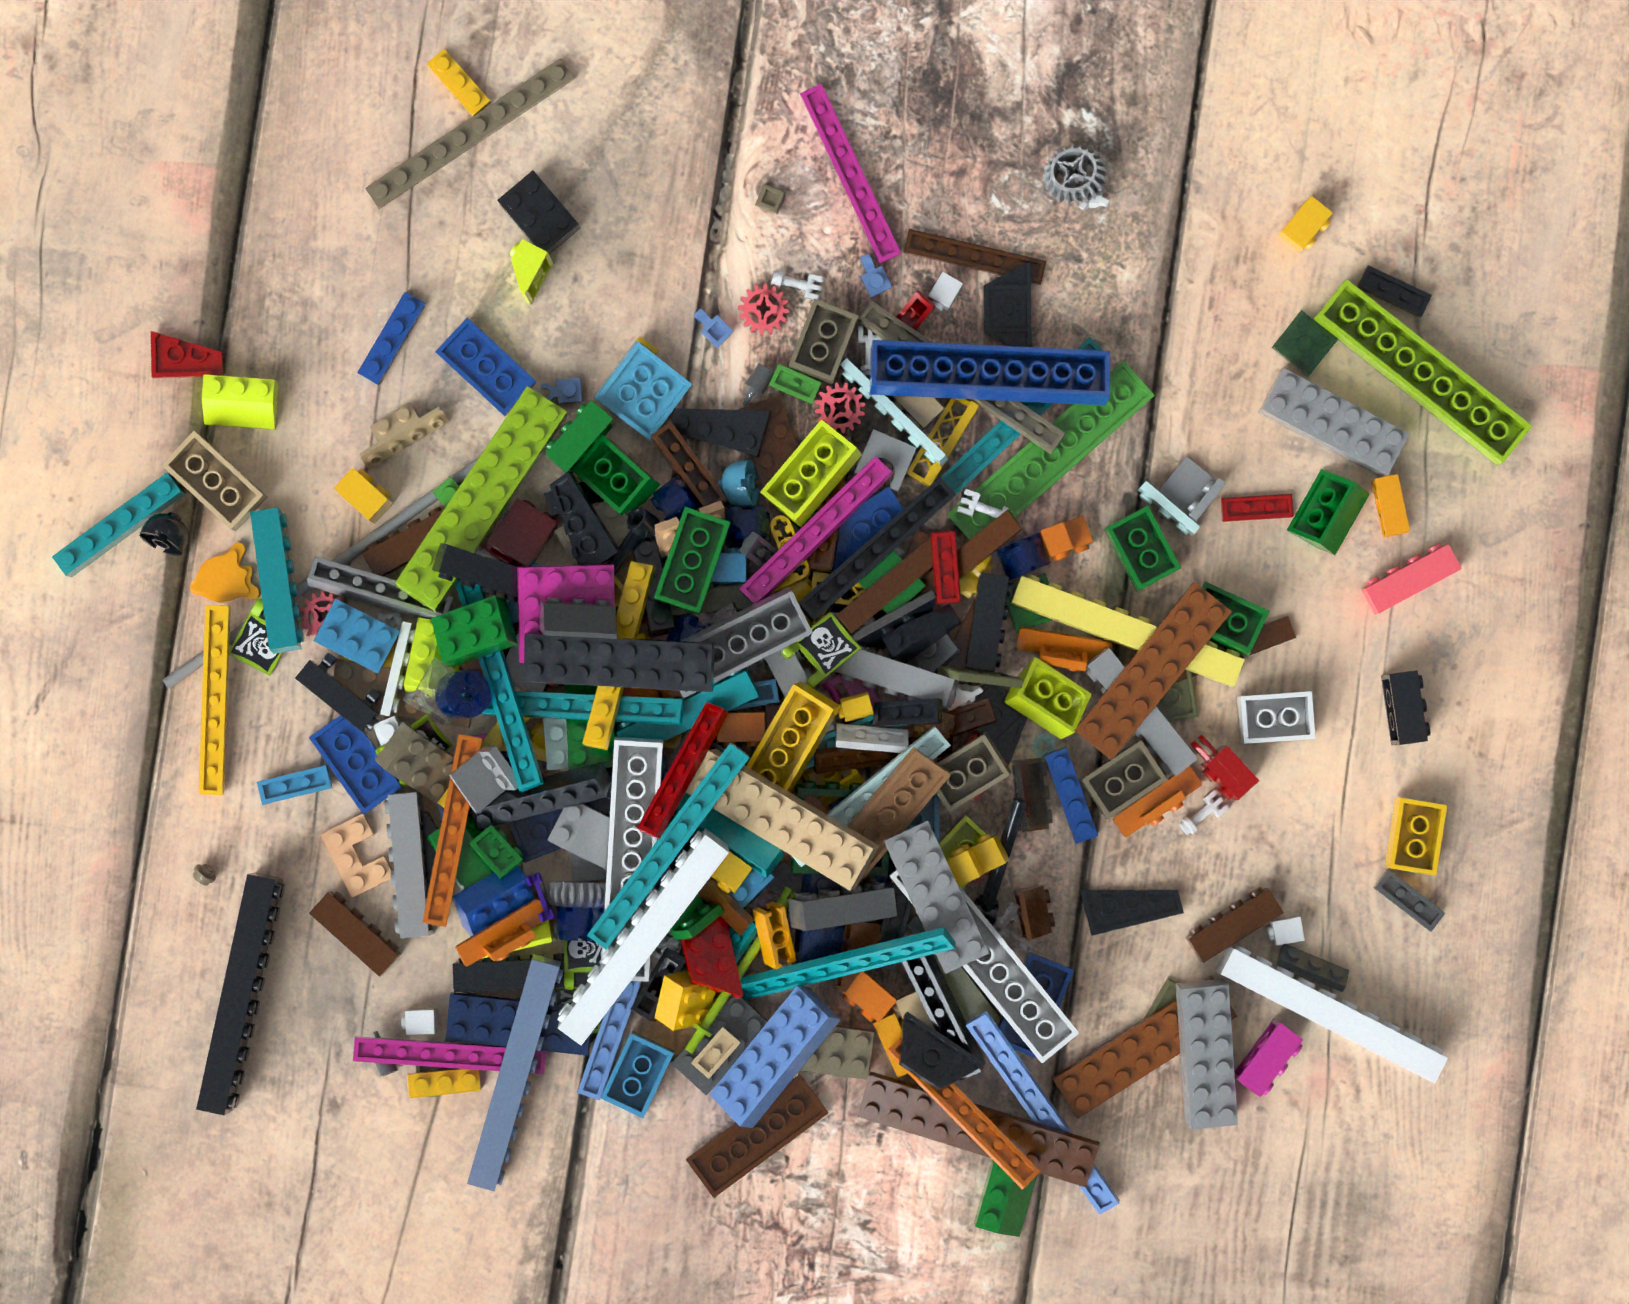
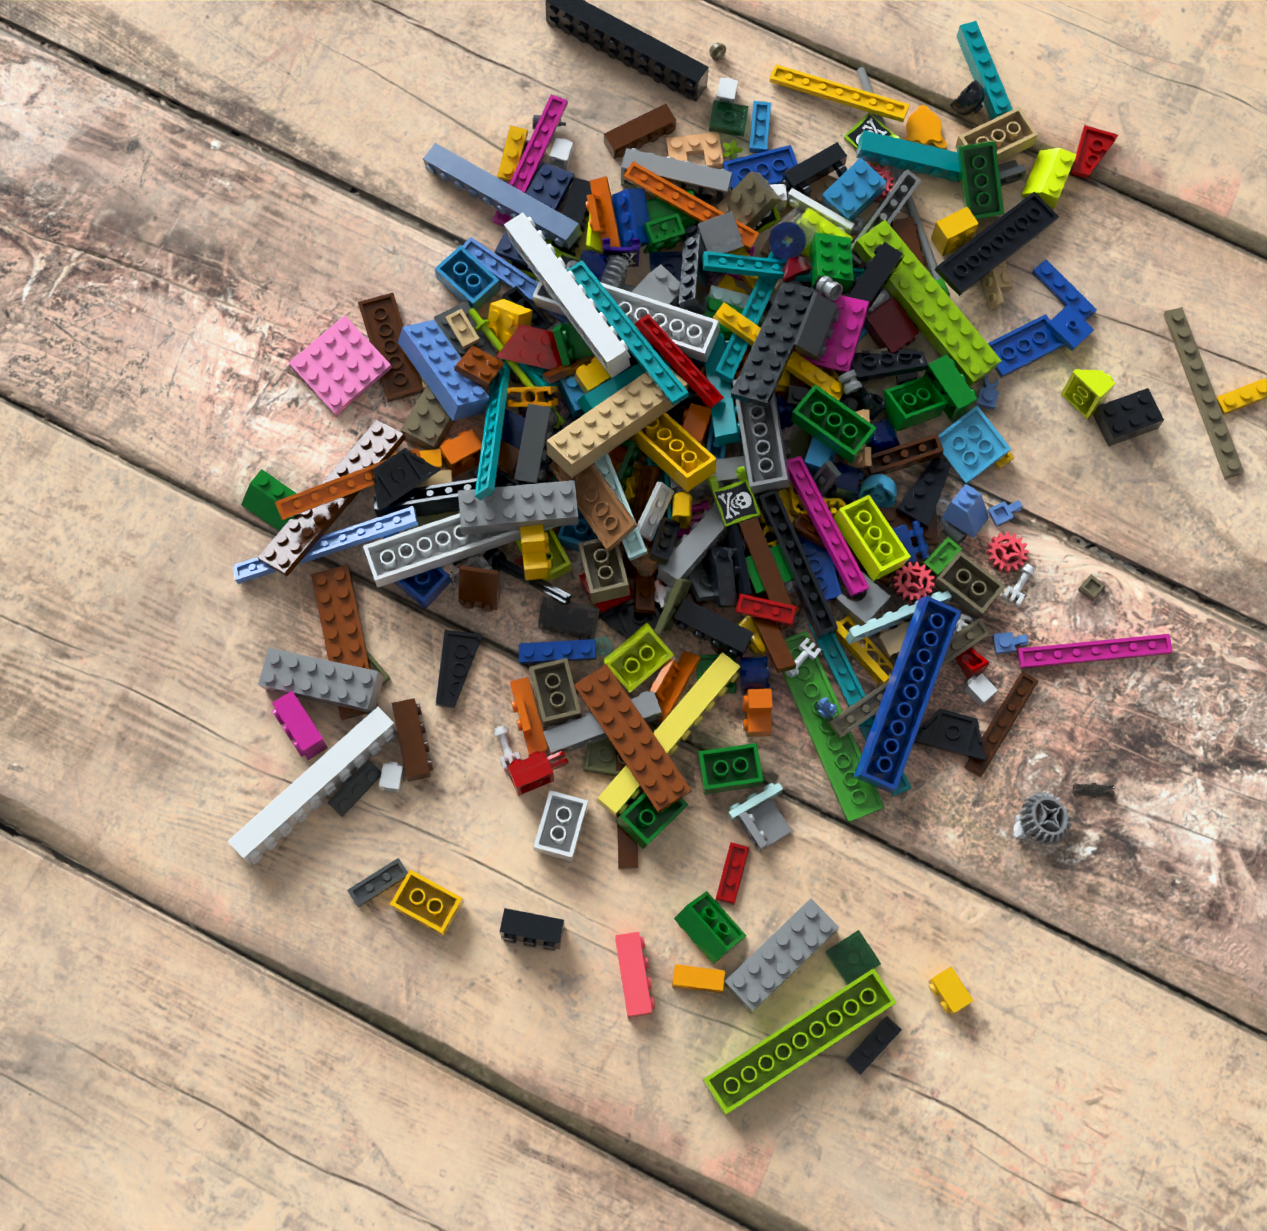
camera: 110 degrees right, 15 degrees down
none -> bright pink plate [289,315,393,416]
none -> dark orange plate [454,345,505,388]
none -> clear green plate [709,100,749,137]
none -> white brick [716,78,738,108]
none -> lime plant [723,139,743,159]
none -> dark red slope [782,255,812,282]
none -> medium blue plate [815,697,837,720]
none -> light grey wheel [816,276,843,301]
none -> light grey wheel [838,370,863,395]
none -> blue plate [892,521,930,565]
none -> black plate [935,191,1059,296]
none -> medium blue slope [942,484,989,538]
none -> green brick [957,141,1004,219]
none -> dark grey panel [998,160,1027,186]
none -> blue plate [1046,305,1094,351]
none -> clear smoke pin [1073,782,1115,798]

